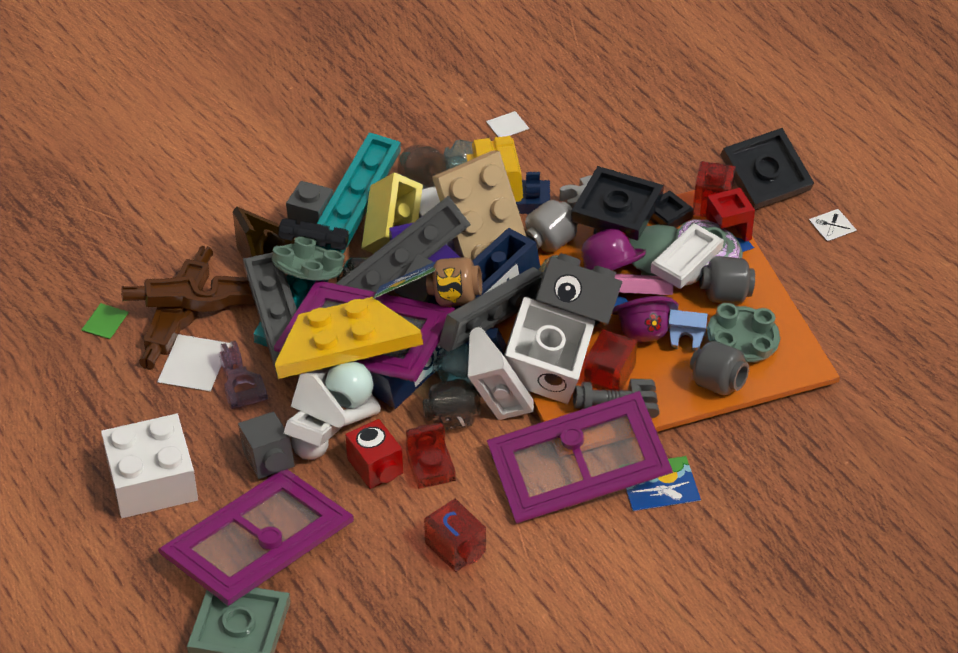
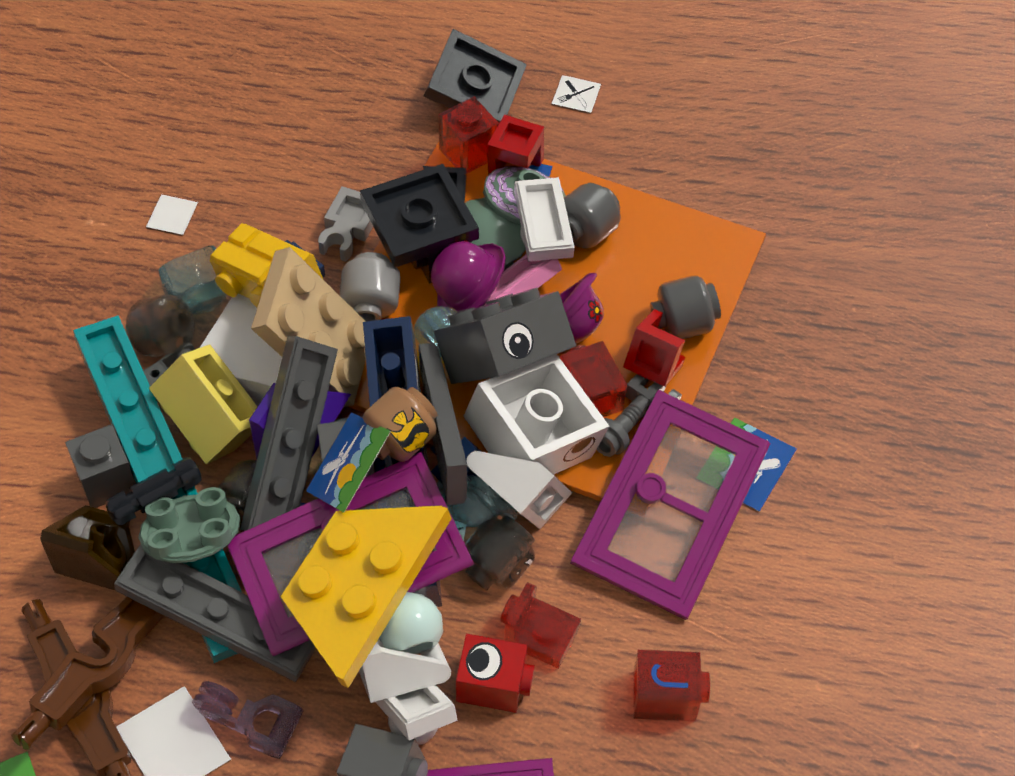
camera: 50 degrees left, 10 degrees up
light blue tile [669,309,708,351] -> none
sand green dish [707,303,781,362] -> none
none -> red panel [623,309,685,387]

